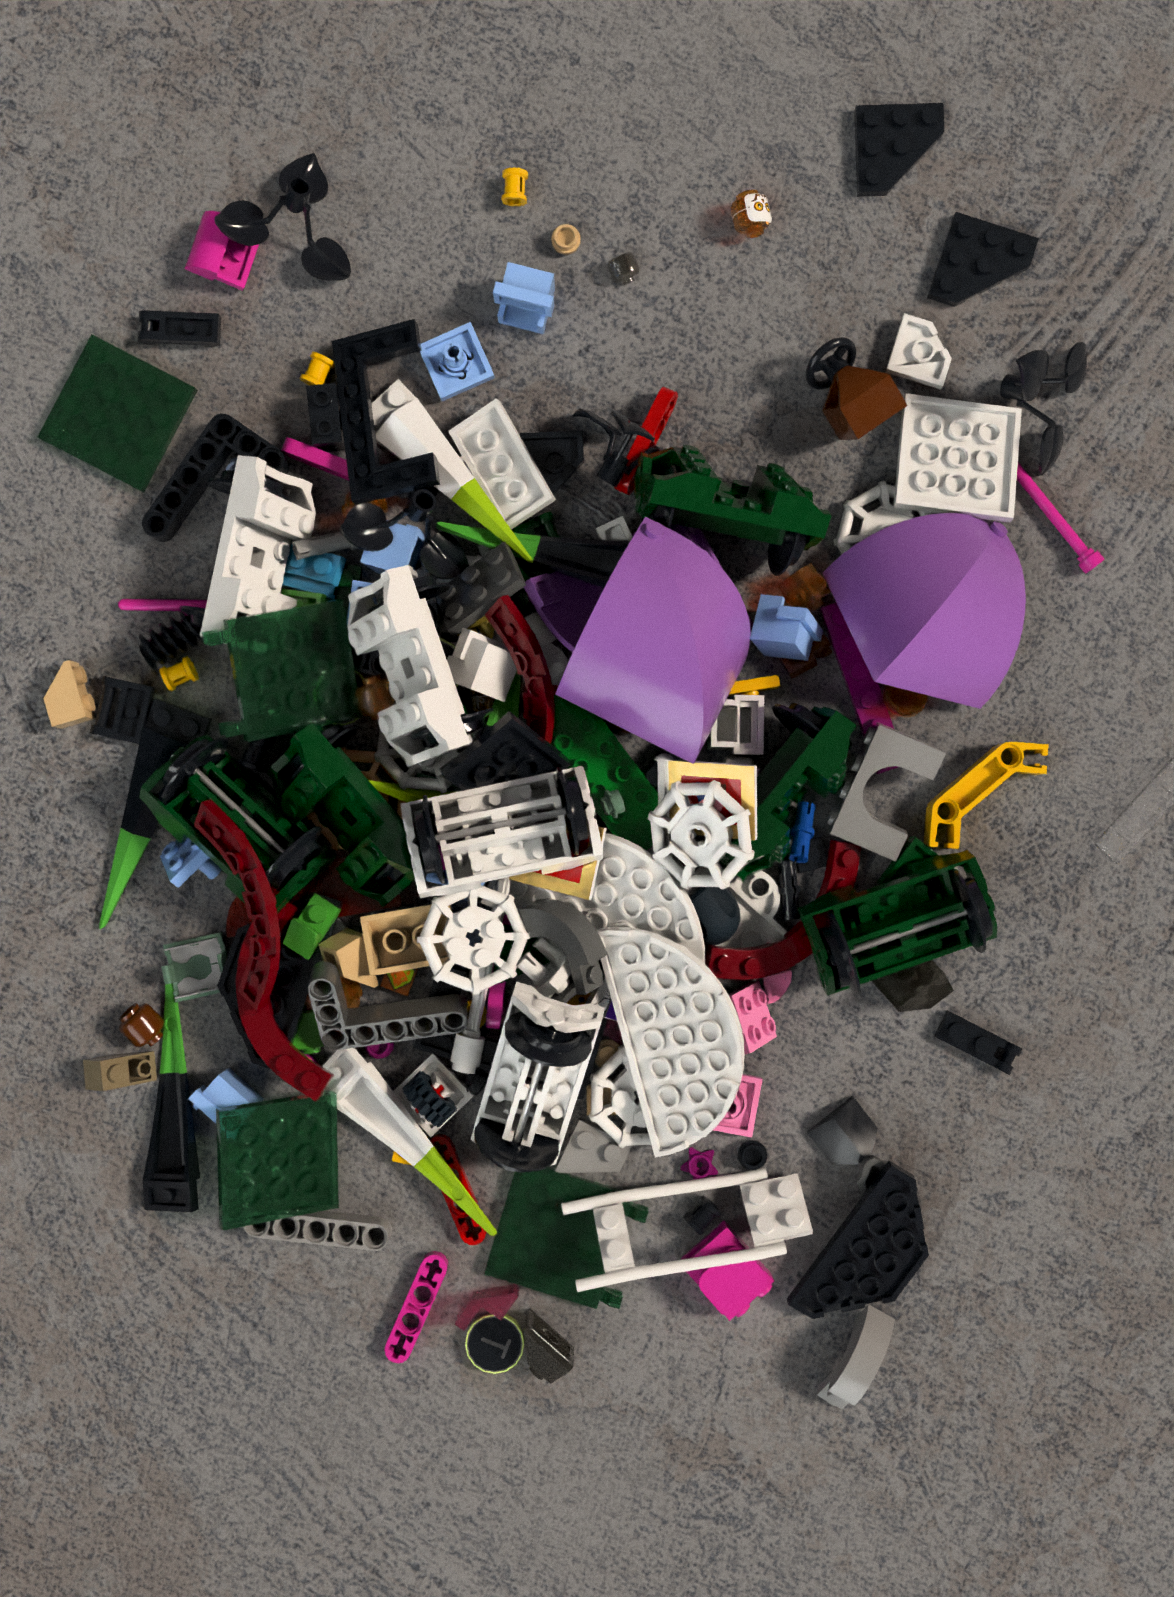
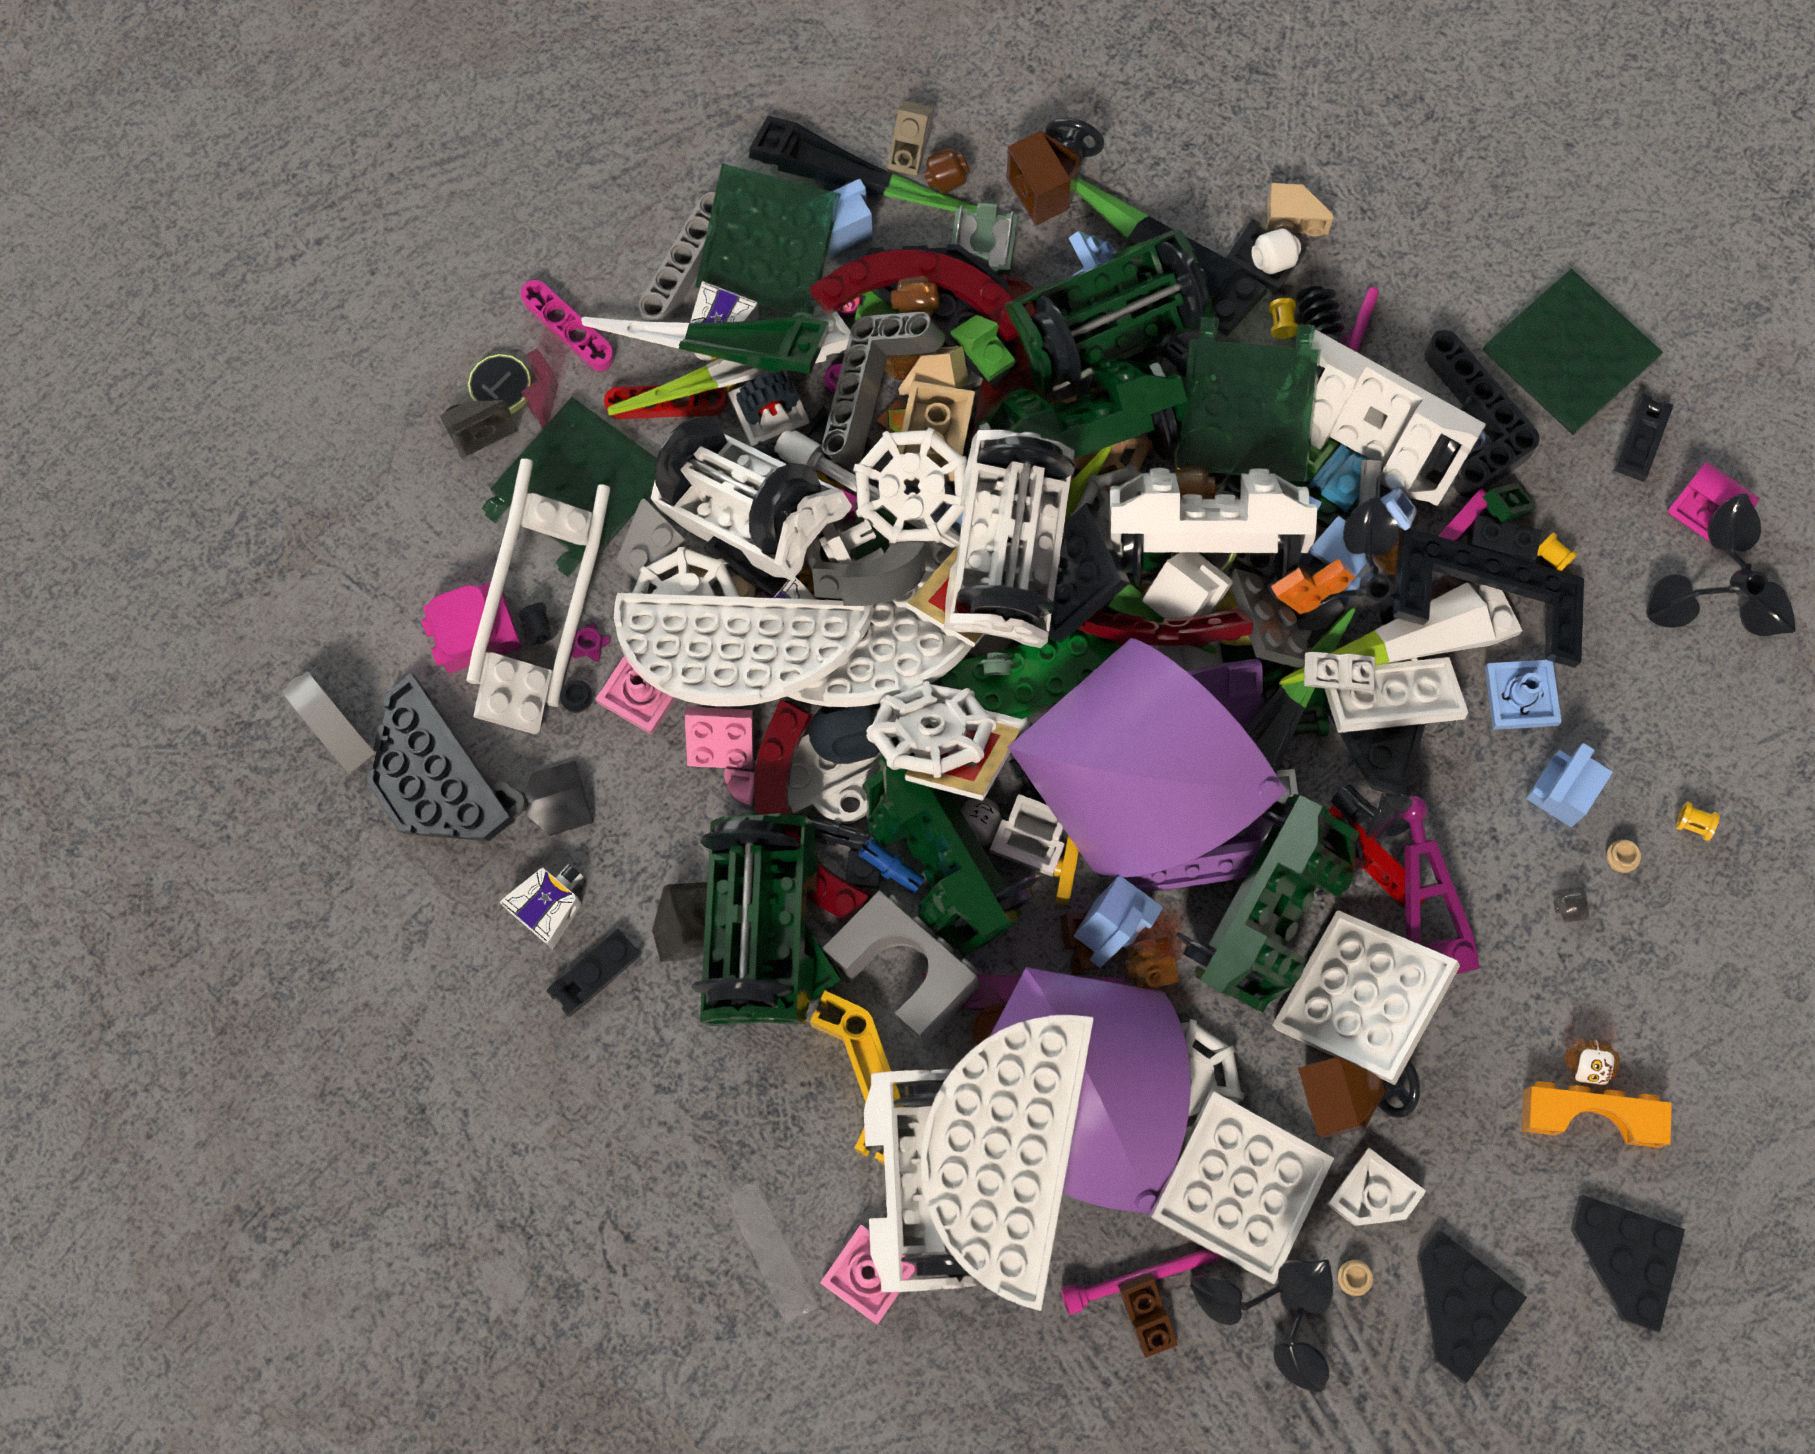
camera: 110 degrees right, 15 degrees down
dark red plate [194,799,280,1011] -> none
none -> torso [500,864,583,949]
none -> dark green plate [581,316,829,374]
none -> torso [690,282,759,362]
none -> bright pink plate [820,1225,915,1325]
none -> white piece [864,1069,981,1292]
none -> clear orange head [891,276,939,316]
none -> white plate [921,1015,1093,1311]
none -> reddish brown piece [1006,118,1105,226]
none -> reddish brown slope [1118,1273,1178,1358]
none -> white head [1252,228,1301,274]
none -> orange plate [1271,558,1356,614]
none -> white plate [1273,910,1460,1085]
none -> white slope [1304,652,1375,691]
none -> tan plate [1337,1260,1373,1296]
none -> light blue slope [1381,487,1417,531]
none -> magenta plate [1403,796,1480,974]
none -> dark green plate [1482,483,1537,522]
none -> light orange arch [1521,1081,1672,1148]

